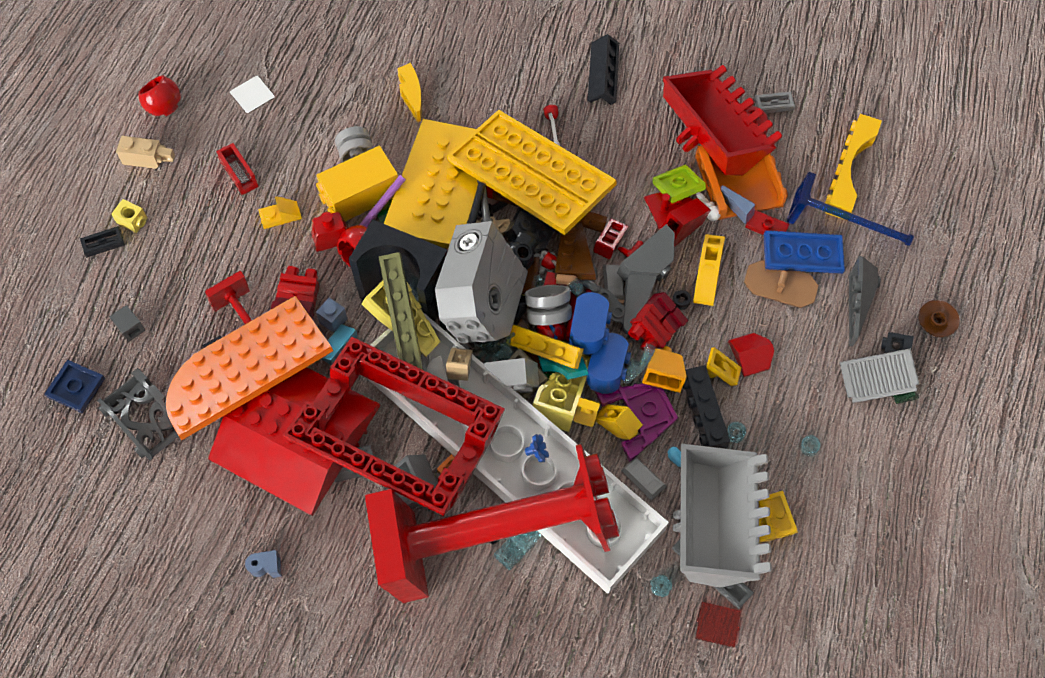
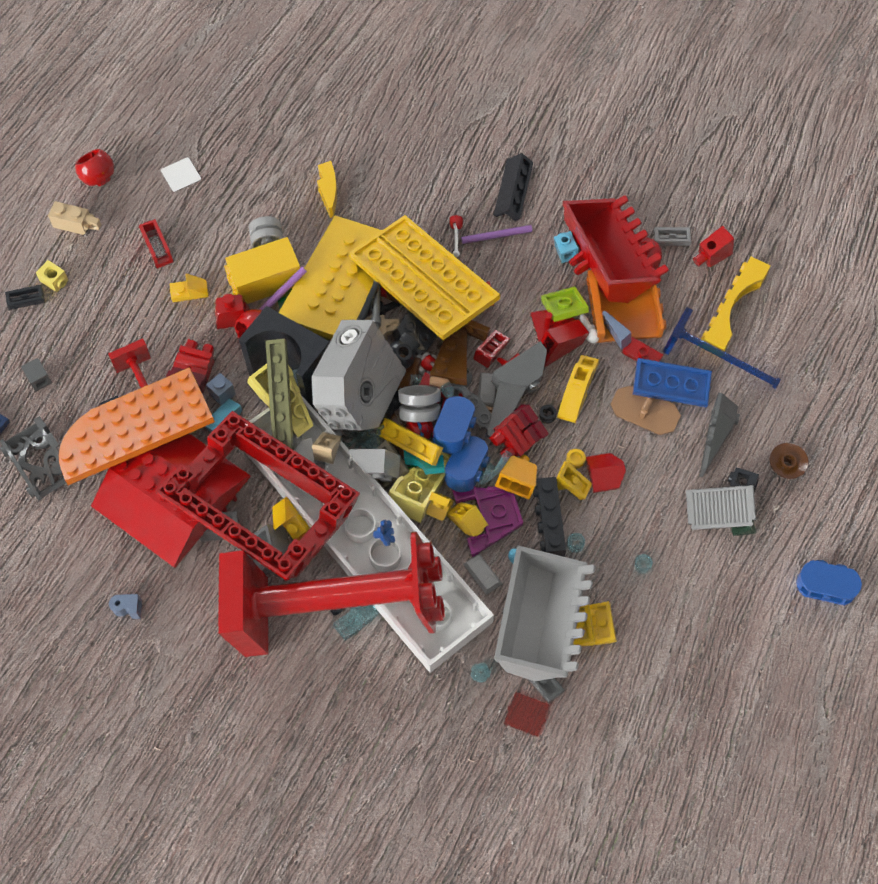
camera: 10 degrees right, 0 degrees up
none -> yellow slope [272,496,310,540]
none -> medium lavender bar [461,225,532,244]
none -> medium azure brick [554,231,578,263]
none -> yellow tile [566,449,586,469]
none -> red torso [693,226,734,267]
none -> blue brick [796,560,862,606]

